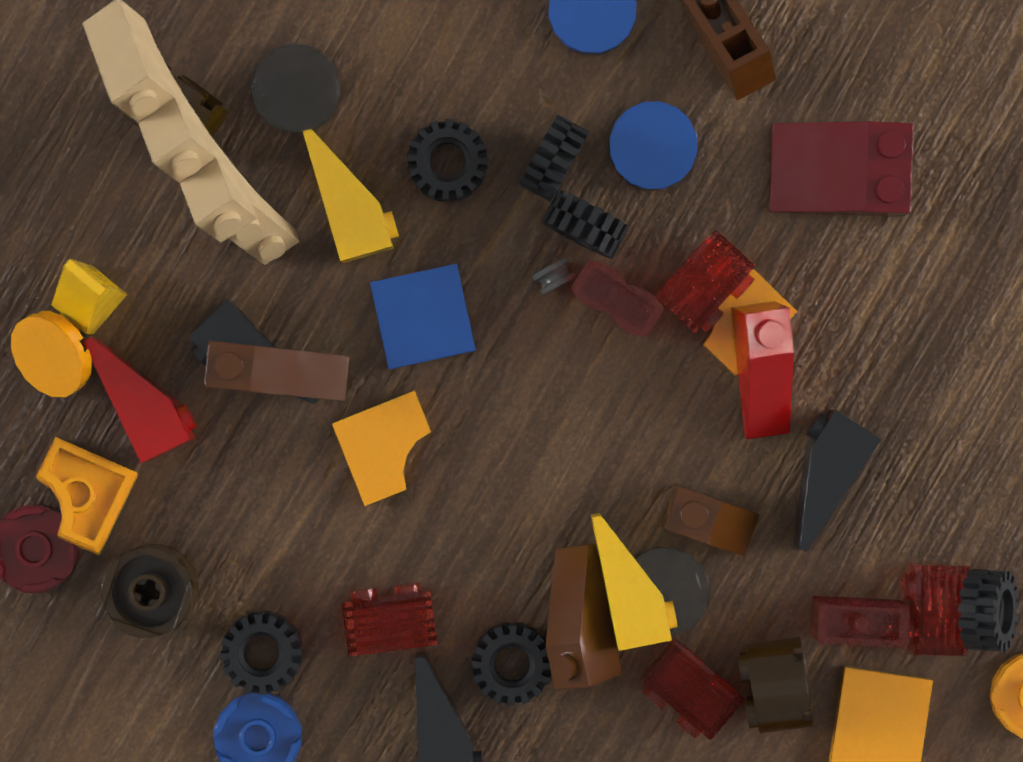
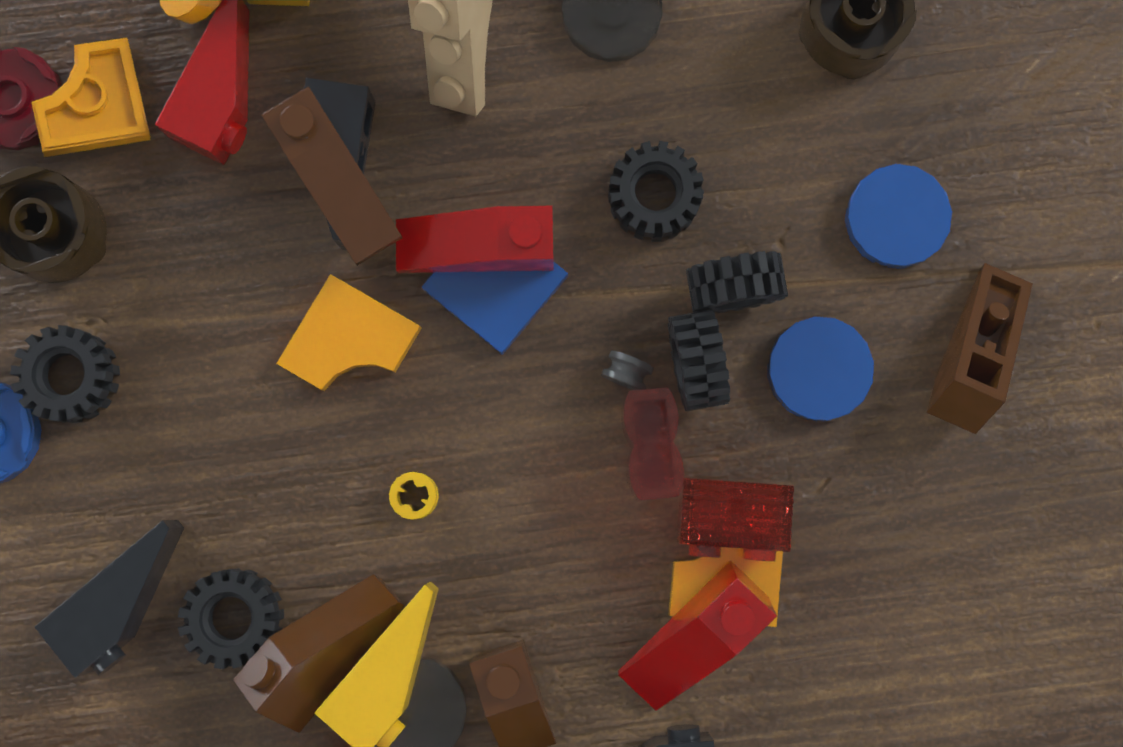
camera: 50 degrees right, 5 degrees down
yellow slope [303,129,399,263] -> none
clear red brick [341,582,439,657] -> none
dark red slope [769,121,914,217] -> none
none -> yellow bush [389,472,439,520]
none -> red slope [396,205,554,273]

